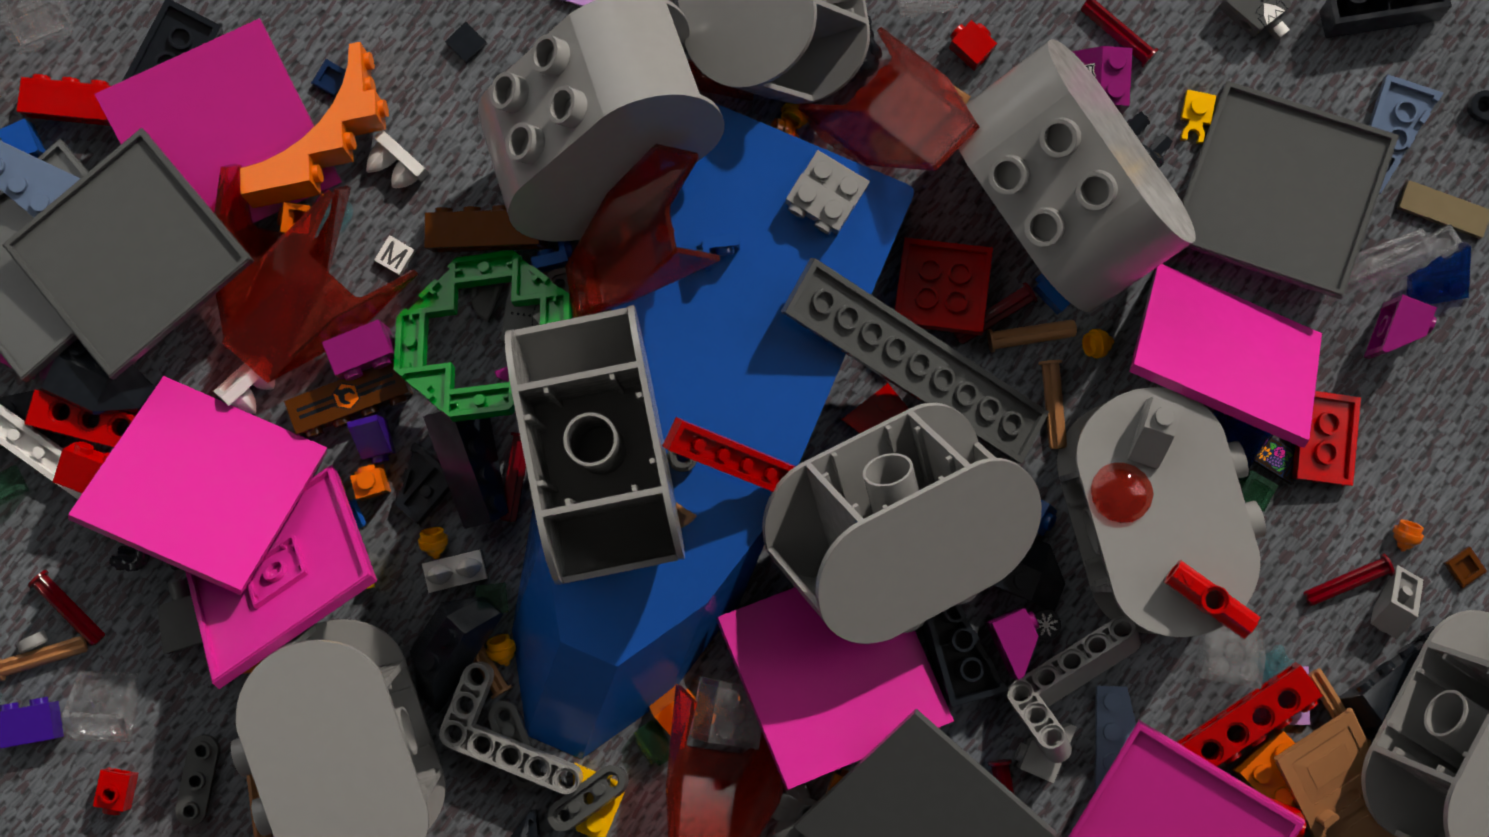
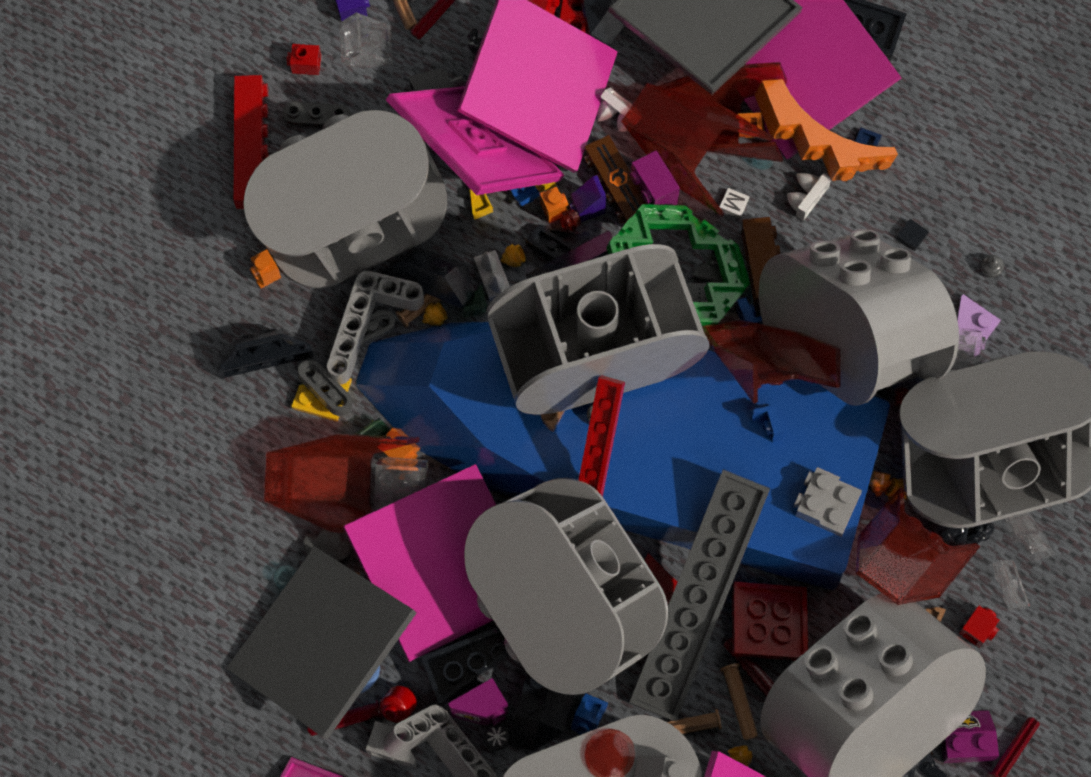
camera: 85 degrees right, 15 degrees down
none -> red head [379,685,417,723]
none -> clear red plate [560,209,581,232]

